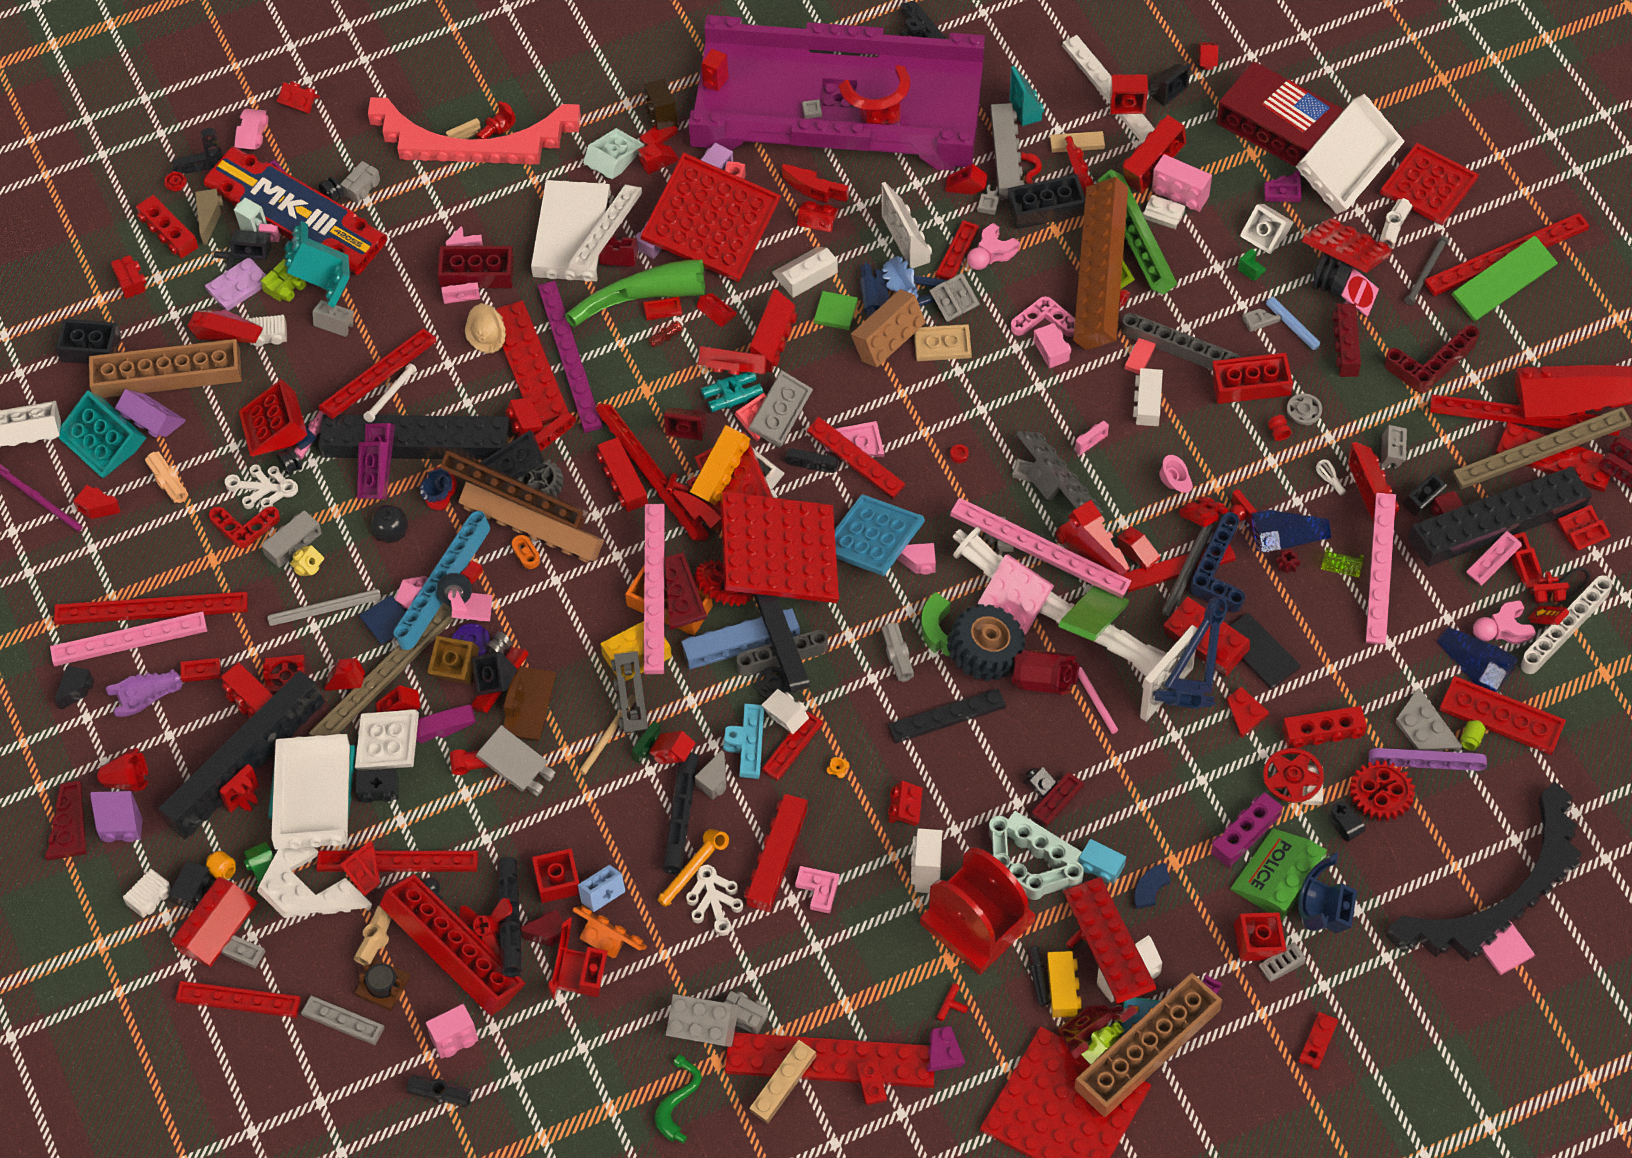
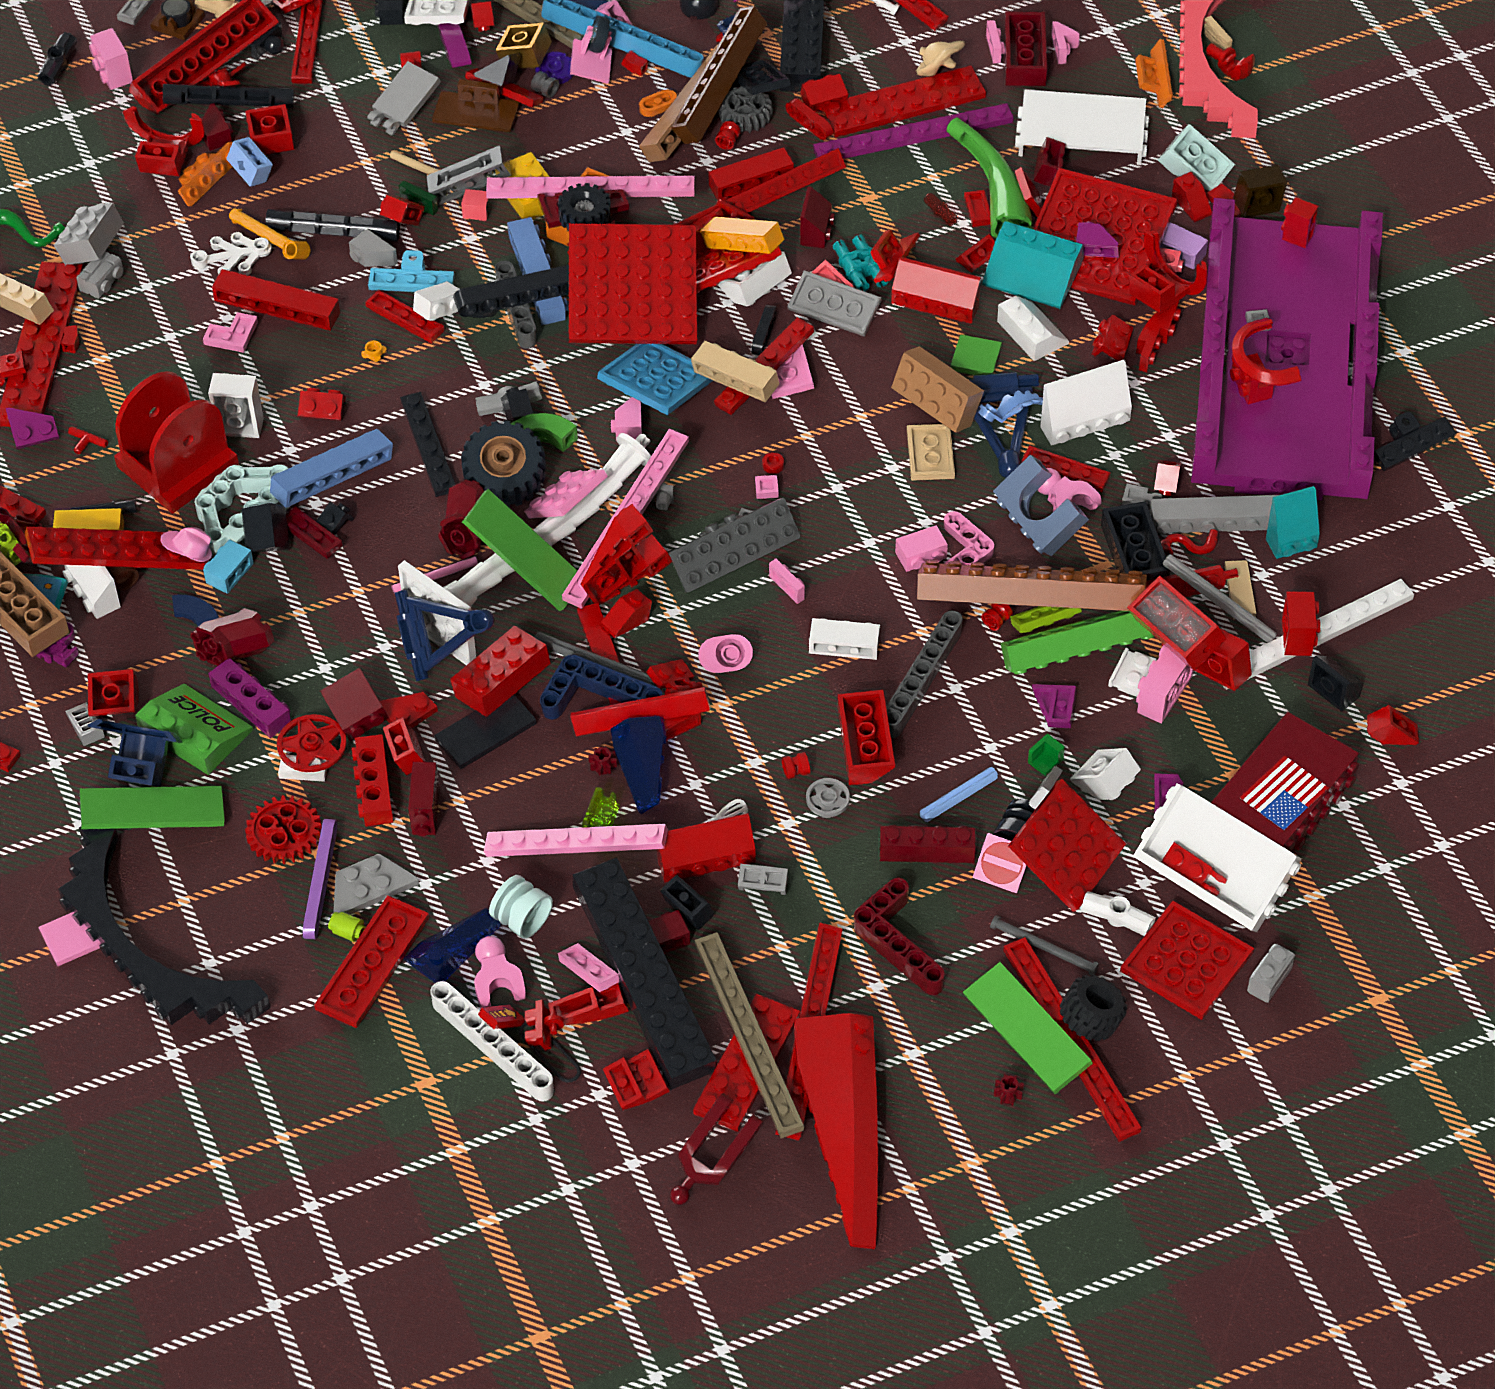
camera: 90 degrees right, 5 degrees down
white plate [569,185,642,272] -> none
light grey slope [929,273,981,322] -> none
coral tile [1124,338,1156,374] -> none
light grey tile [1242,309,1281,332] -> none
black piece [1329,801,1365,842] -> none
none -> red piece [61,325,80,354]
none -> bright green tile [80,786,224,829]
none -> bright pink piece [160,527,212,562]
none -> dark red brick [190,608,274,666]
none -> black slope [241,503,290,553]
none -> medium blue brick [270,429,393,508]
none -> dark red brick [320,668,389,741]
none -> red brick [383,717,425,775]
none -> dark red brick [408,762,440,836]
none -> coral panel [461,189,489,221]
none -> light aqua wheel [489,875,553,939]
none -> black brick [501,387,533,422]
none -> black bush [558,183,611,232]
none -> red tile [570,687,710,736]
none -> tan brick [691,341,779,403]
none -> red wheel [715,121,741,150]
none -> bright pink plate [755,475,779,499]
none -> teal slope [982,221,1084,309]
none -> sand blue arch [993,454,1089,556]
none -> dark red gear [993,1074,1024,1106]
none -> red tile [1015,167,1043,218]
none -> light grey tile [1029,766,1062,809]
none -> magenta wing [1032,684,1077,728]
none -> black tyre [1060,975,1128,1041]
none -> magenta slope [1076,222,1119,258]
none -> brick [1127,576,1227,671]
none -> red piece [1129,231,1207,314]
none -> orange bracket [1135,39,1173,109]
none -> red hinge [1161,842,1228,896]
none -> light grey axle [1163,554,1277,643]
none -> light grey brick [1247,944,1295,1002]

